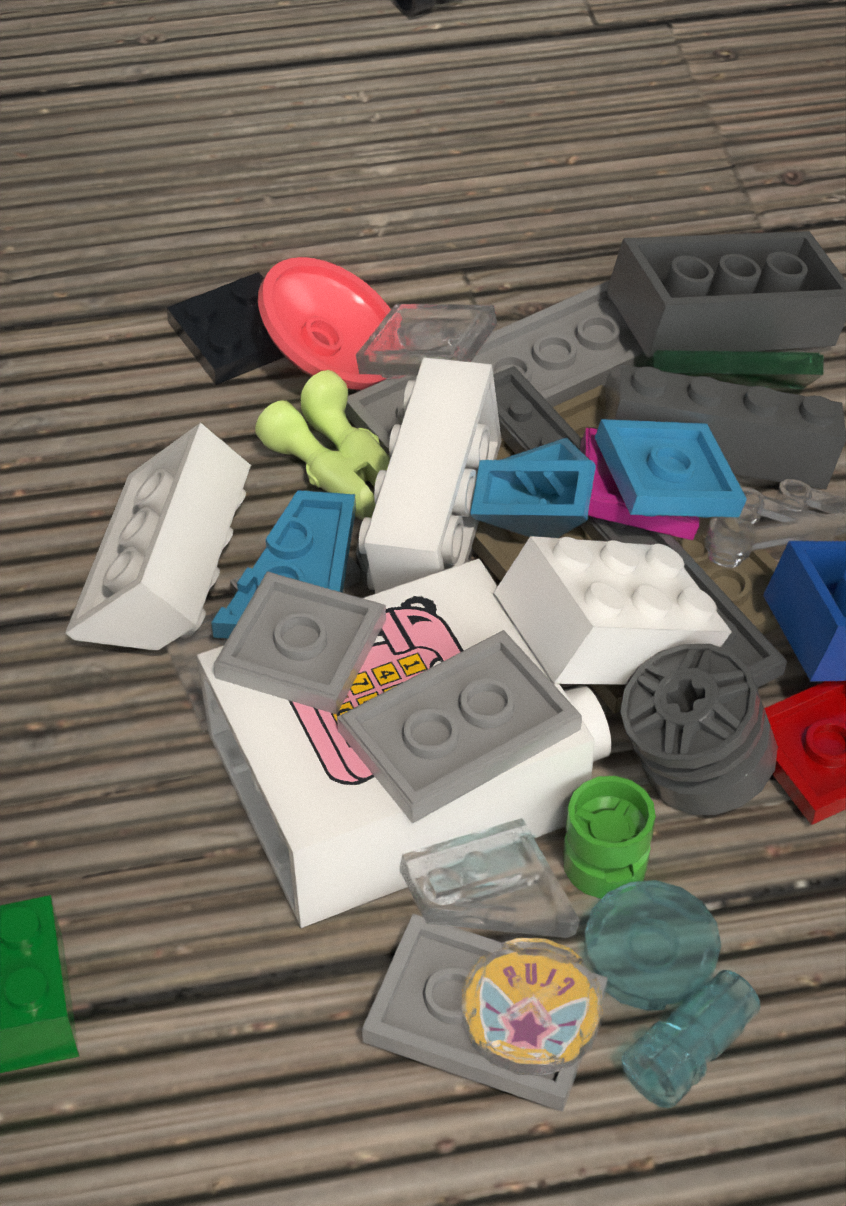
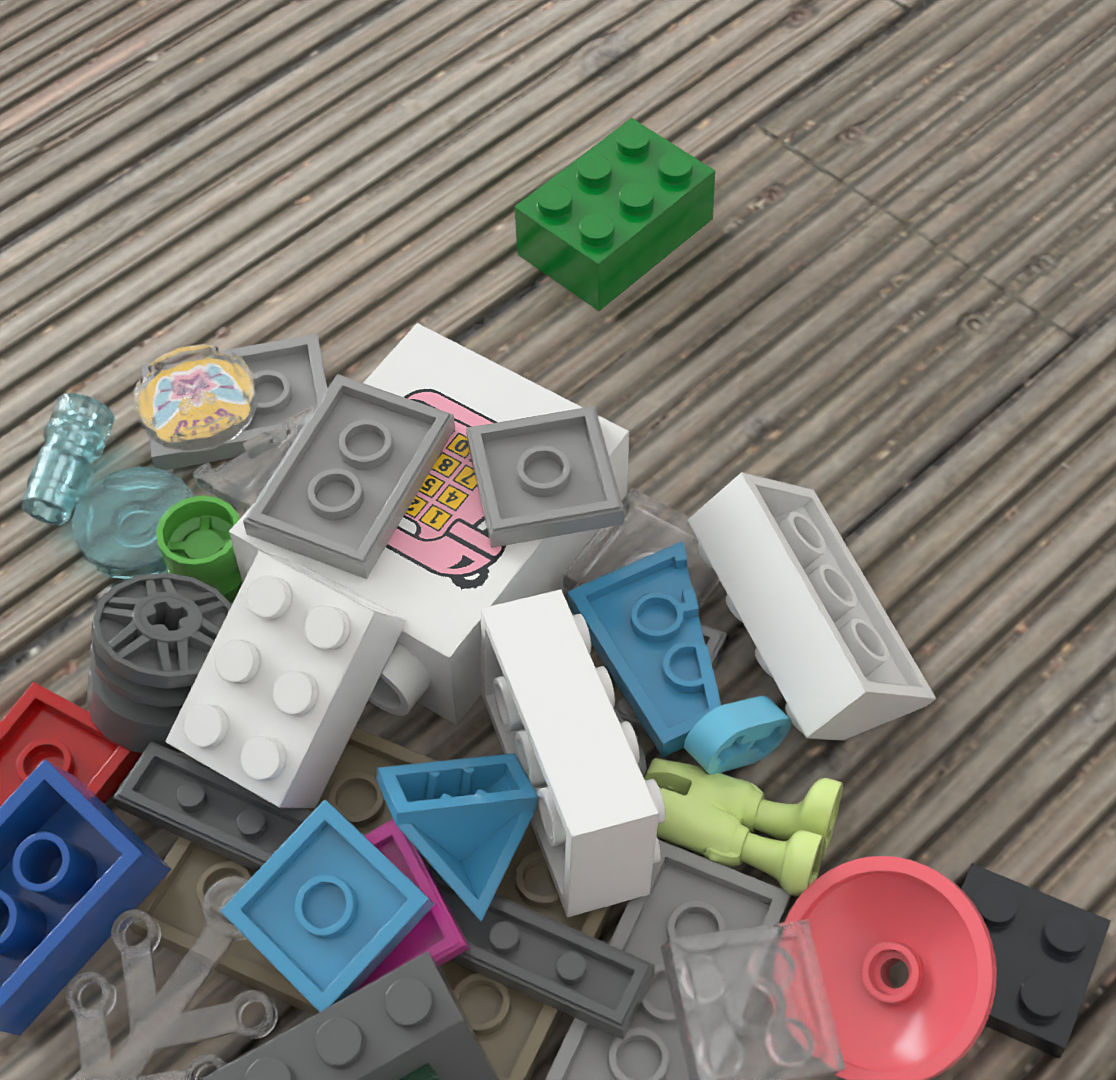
camera: 150 degrees right, 5 degrees up
none -> medium azure beam [684,696,792,775]

